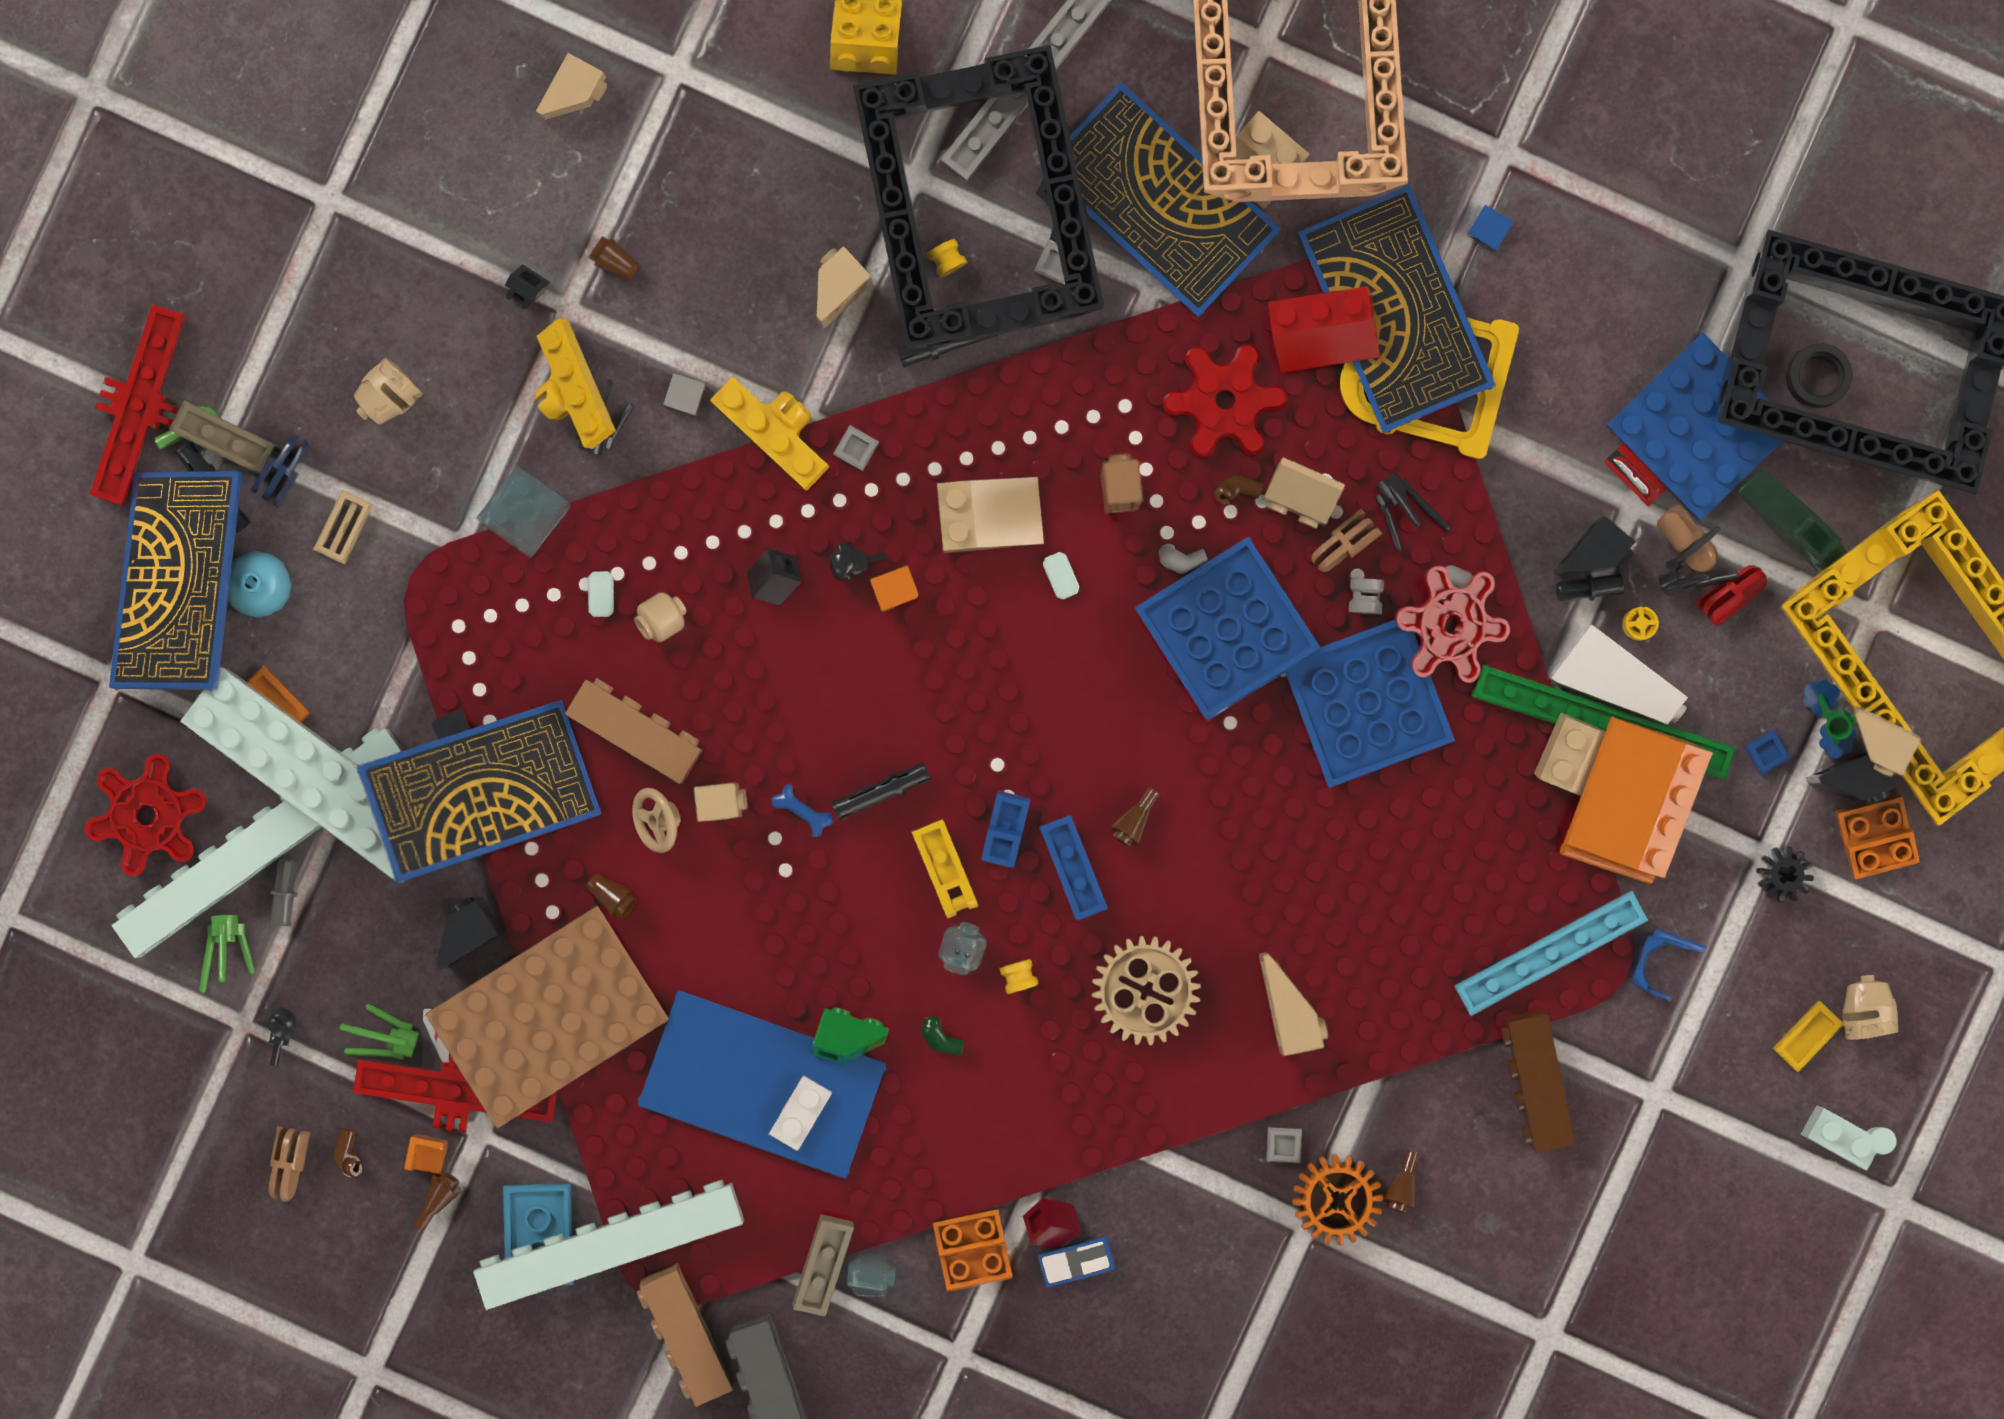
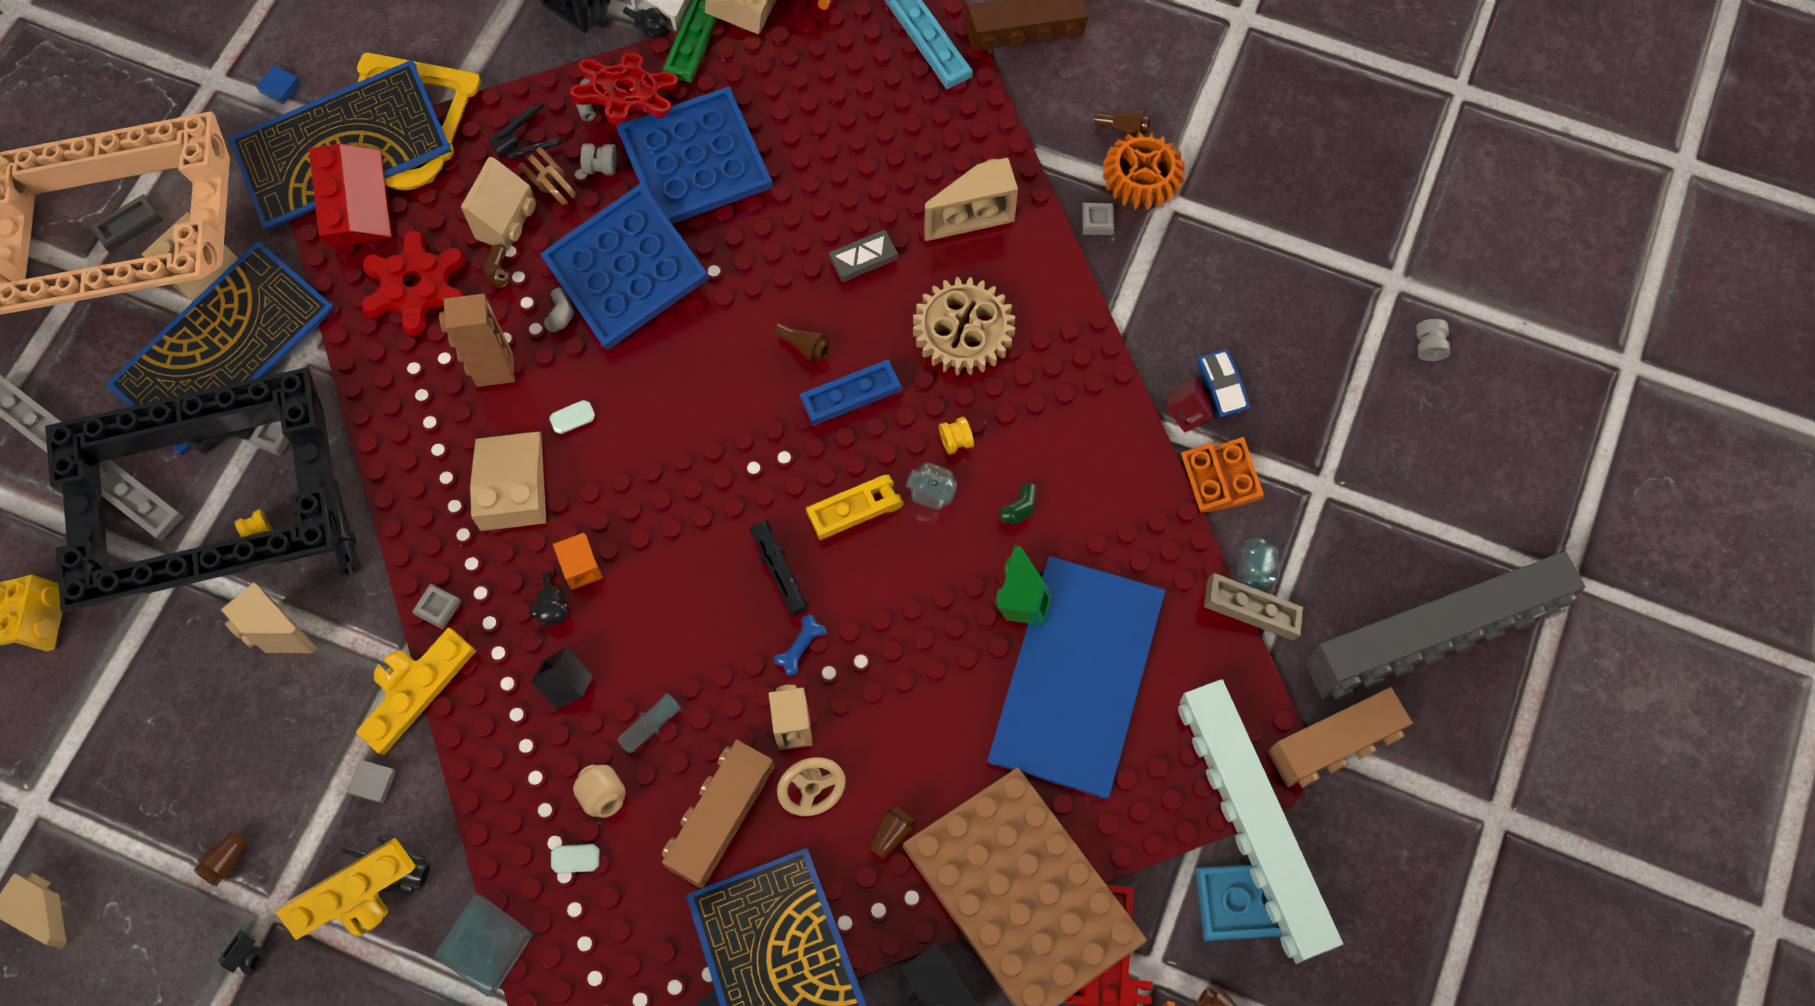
camera: 90 degrees left, 20 degrees down
white plate [769,1075,832,1151] -> none
blue slope [981,790,1031,868] -> none
none -> dark grey tile [90,194,163,252]
none -> clear light blue axle [617,693,681,753]
none -> black piece [623,7,669,39]
none -> dark grey tile [829,230,898,282]

